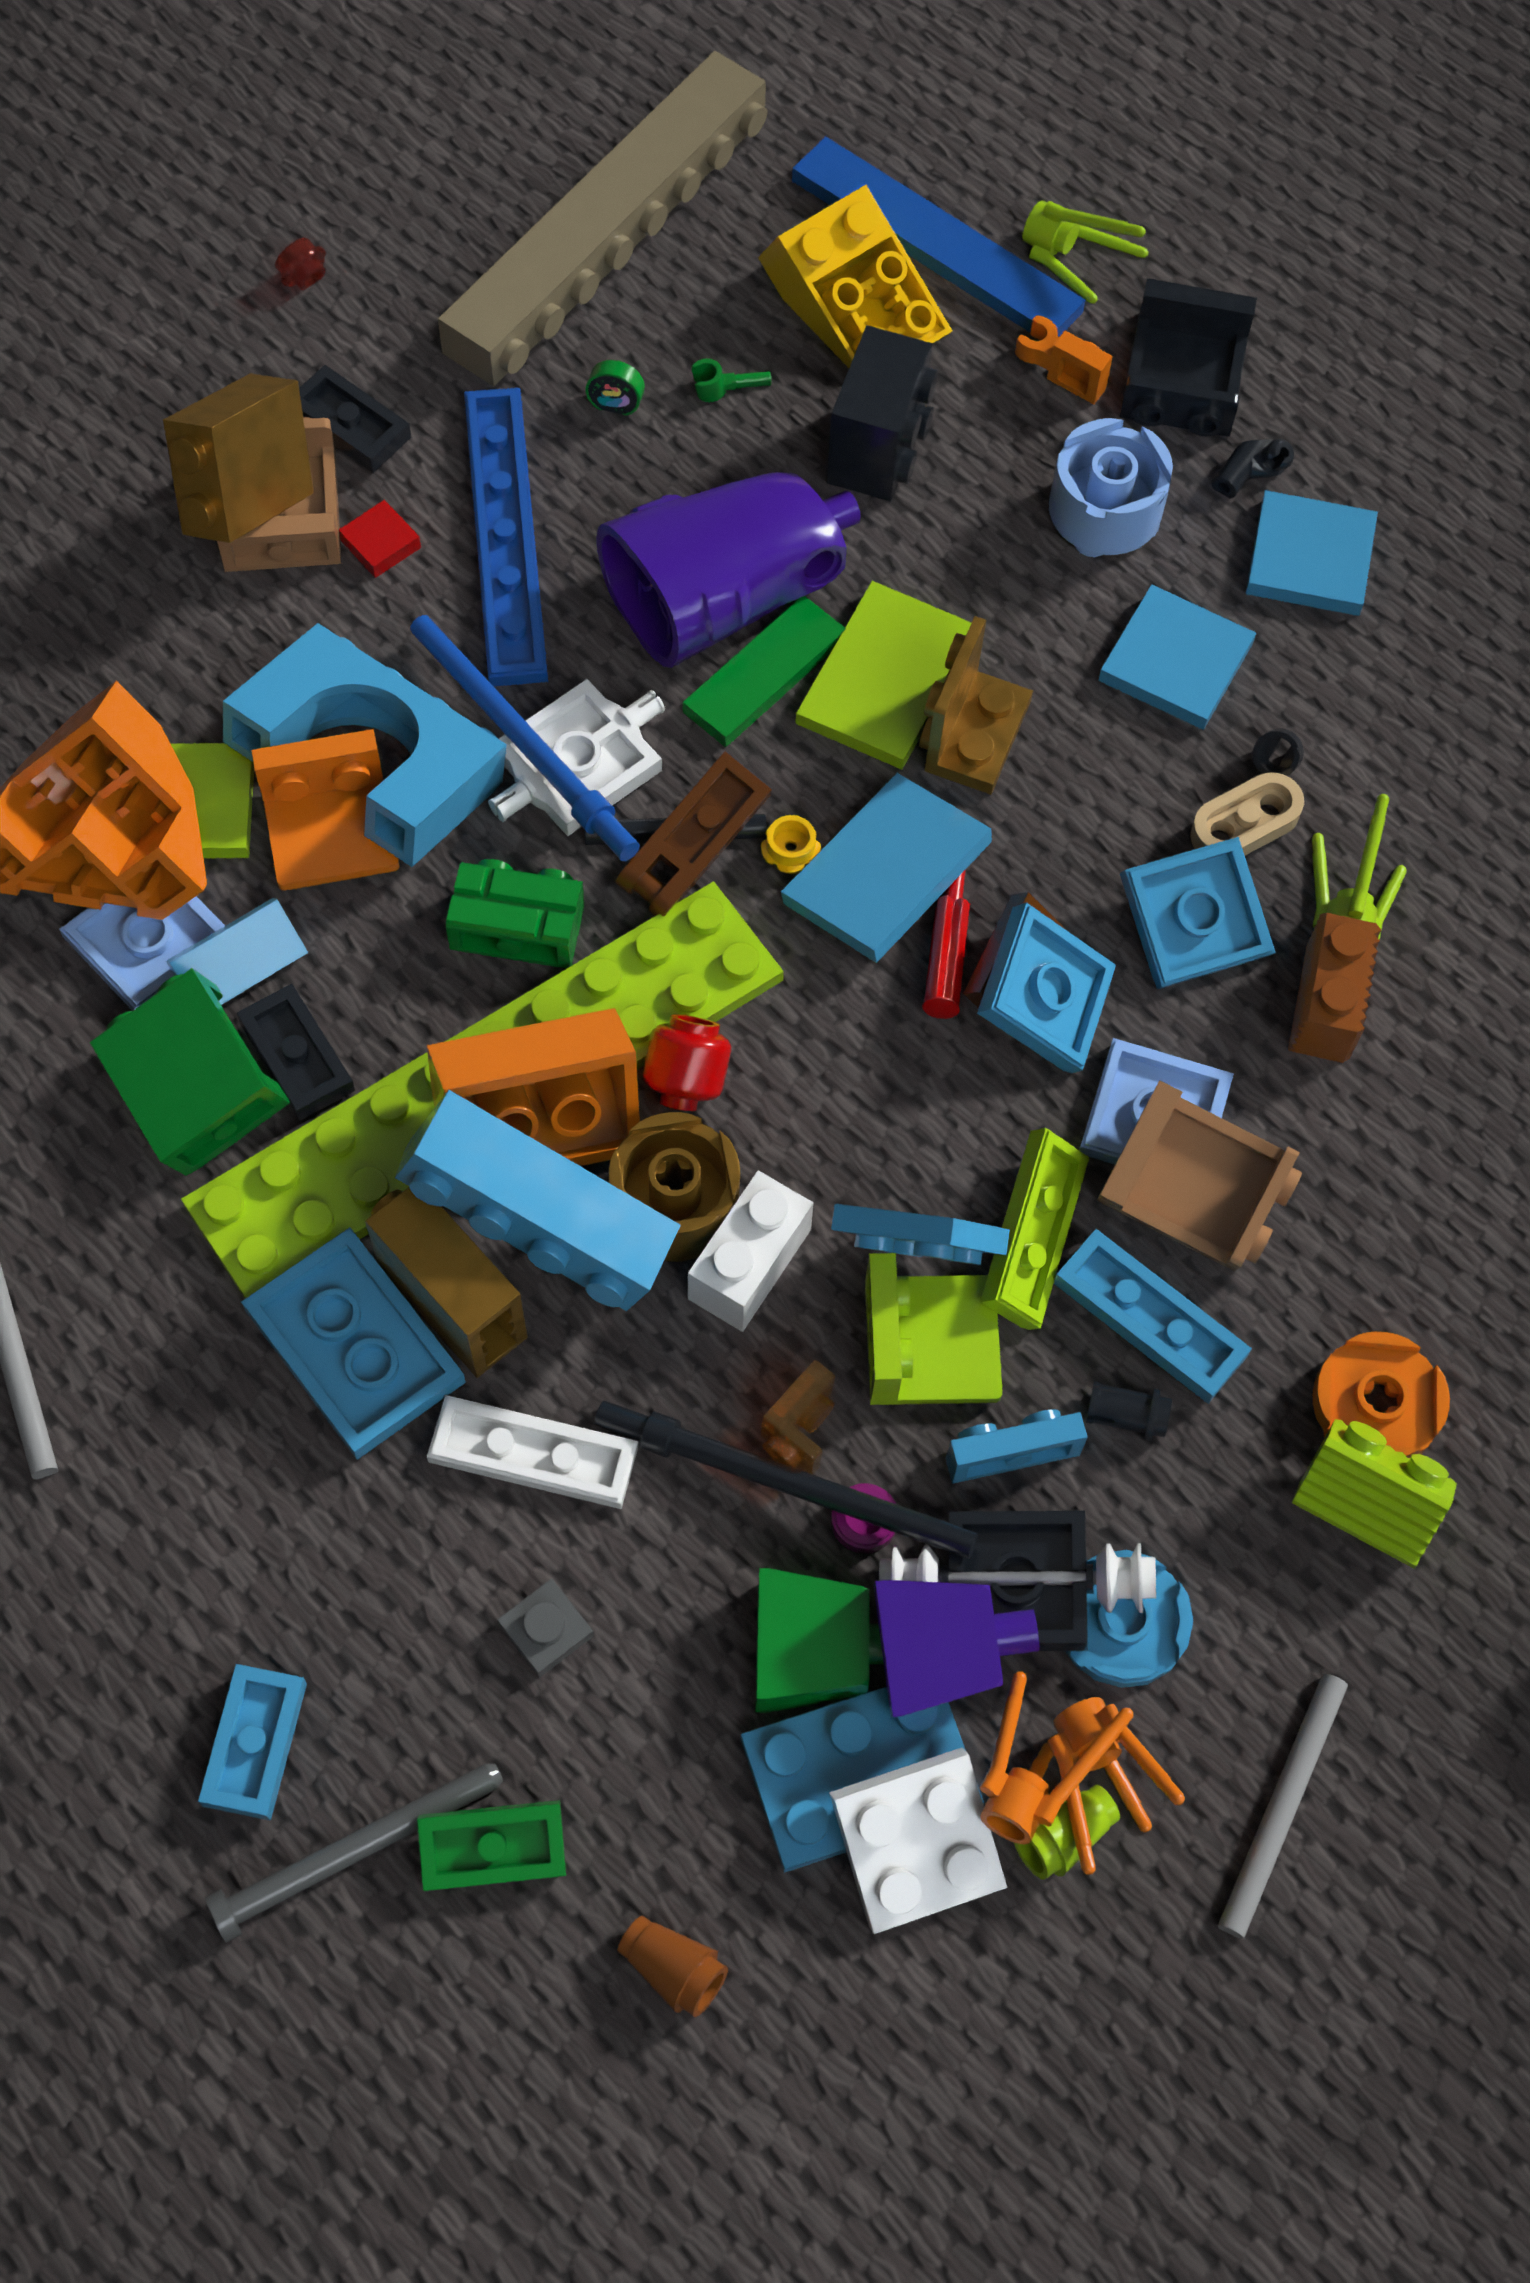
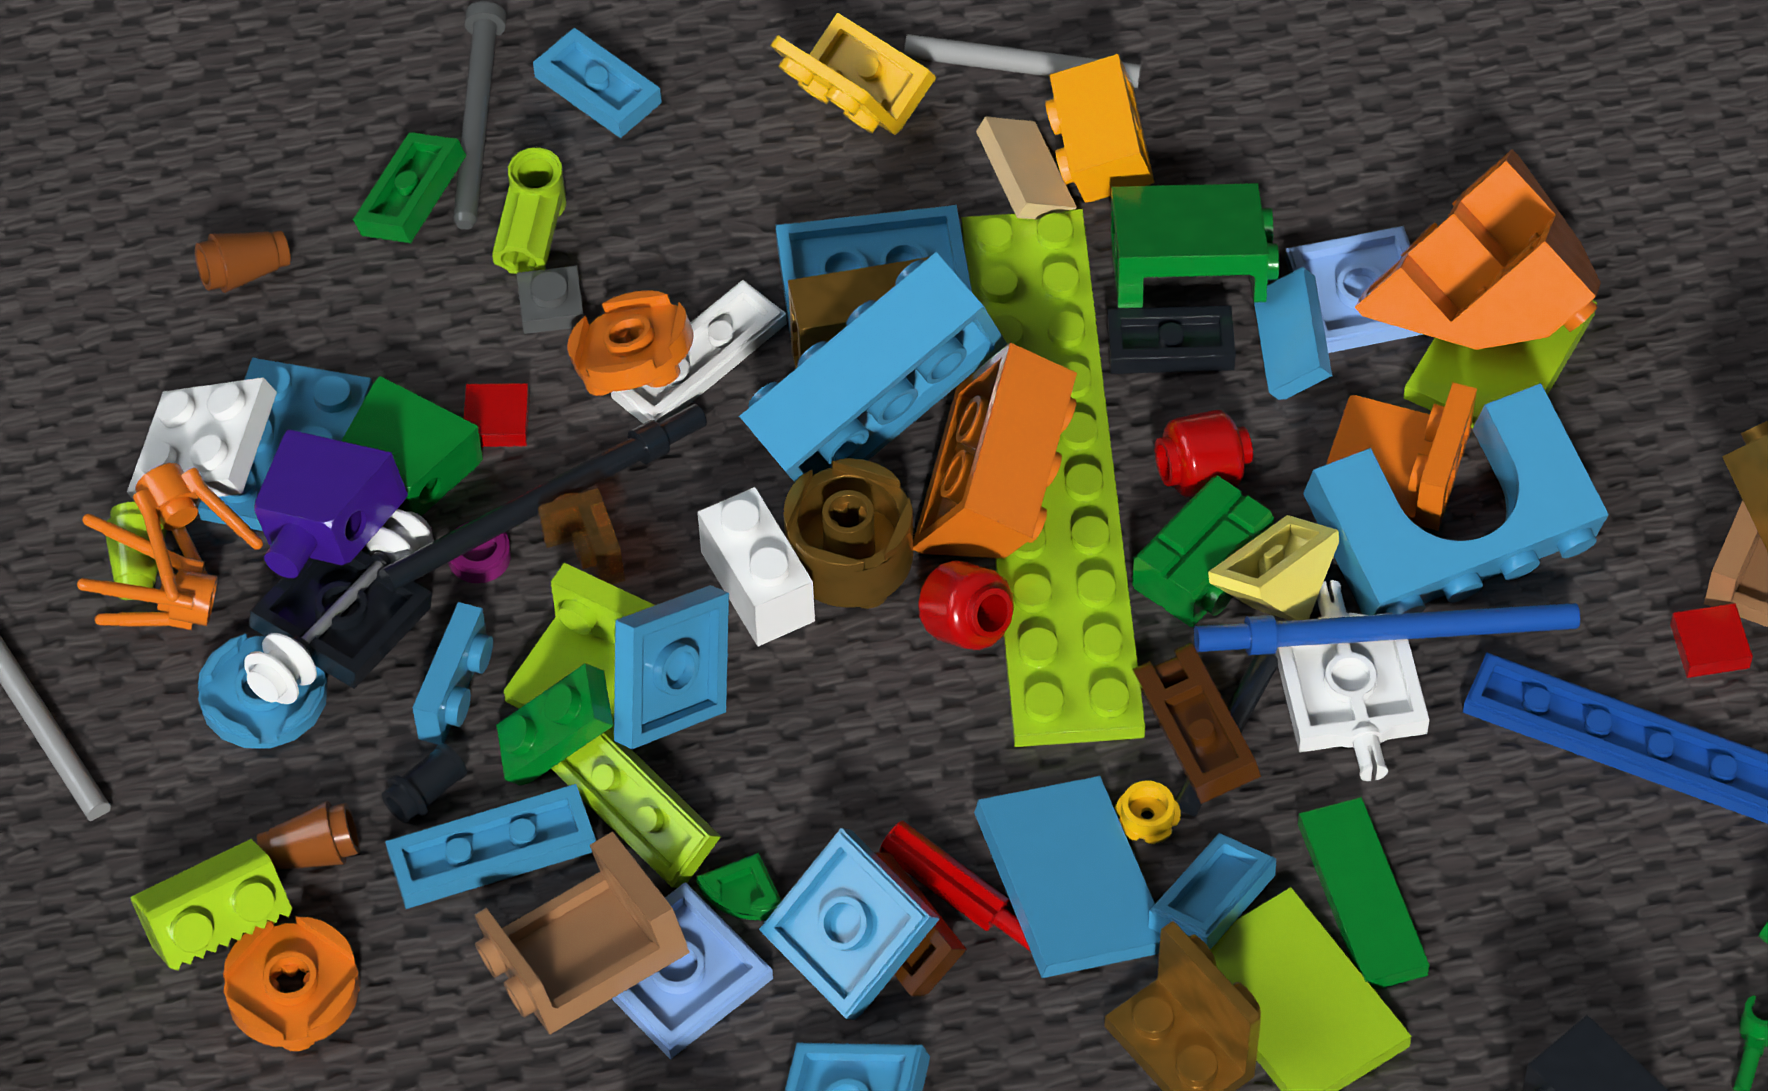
camera: 125 degrees right, 10 degrees down
dark purple torso [596,472,861,668] -> none
none -> dark orange cone [257,801,360,870]
none -> red tile [464,383,530,447]
none -> lime piece [492,148,566,274]
none -> green plate [496,663,613,785]
none -> orange plate [567,290,694,396]
none -> green tile [697,853,781,920]
none -> yellow bracket [770,13,937,135]
none -> tan tile [976,117,1077,220]
none -> light orange brick [1045,54,1154,203]
none -> dark azure tile [1148,833,1276,949]
none -> red head [1155,410,1253,498]
none -> light yellow slope [1208,515,1339,620]

